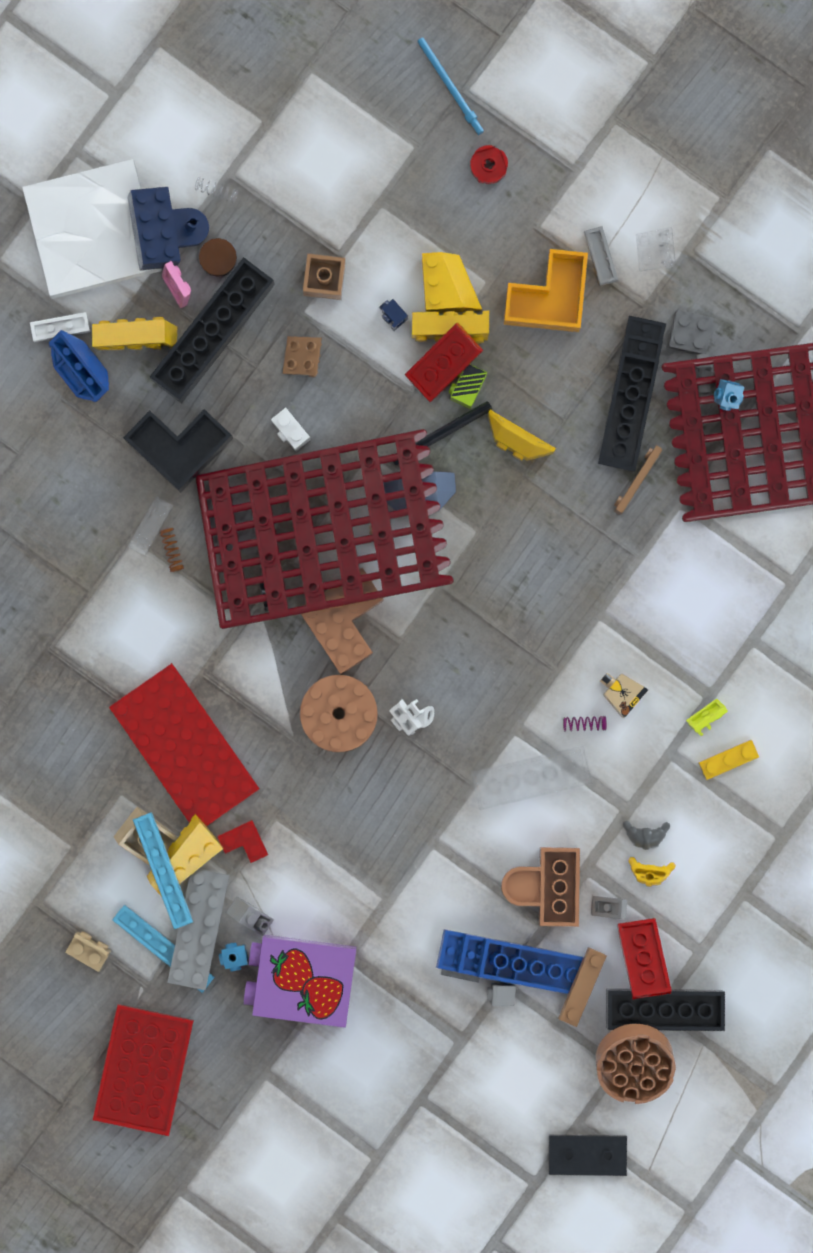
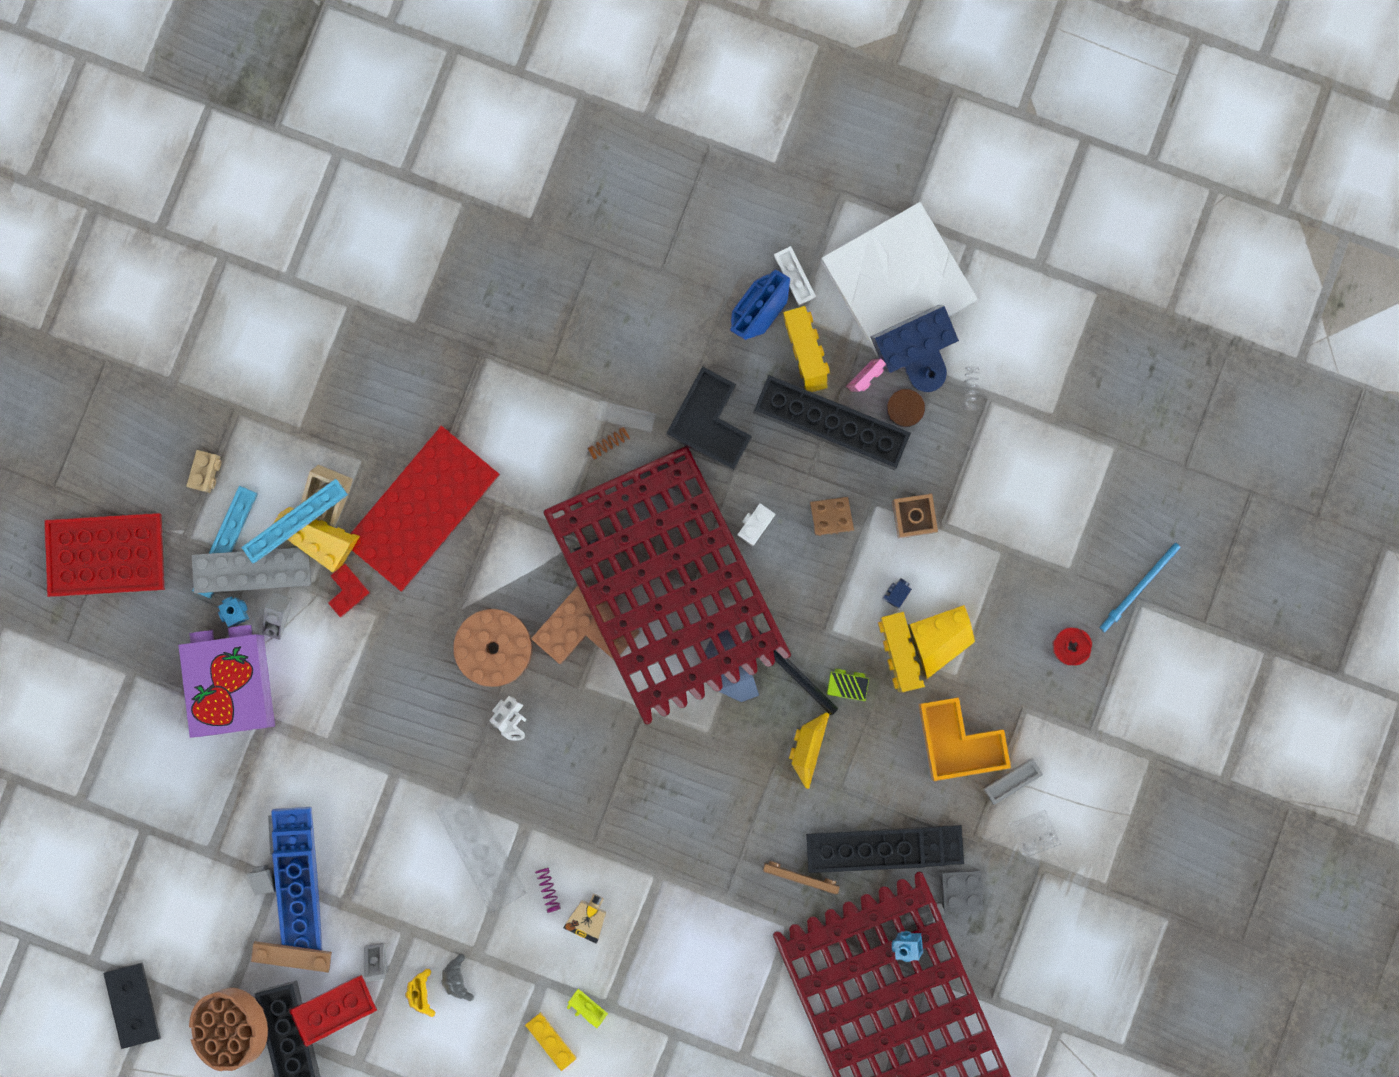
camera: 80 degrees right, 0 degrees up
red plate [404,322,484,402] -> none
nougat brick [501,847,580,927] -> none

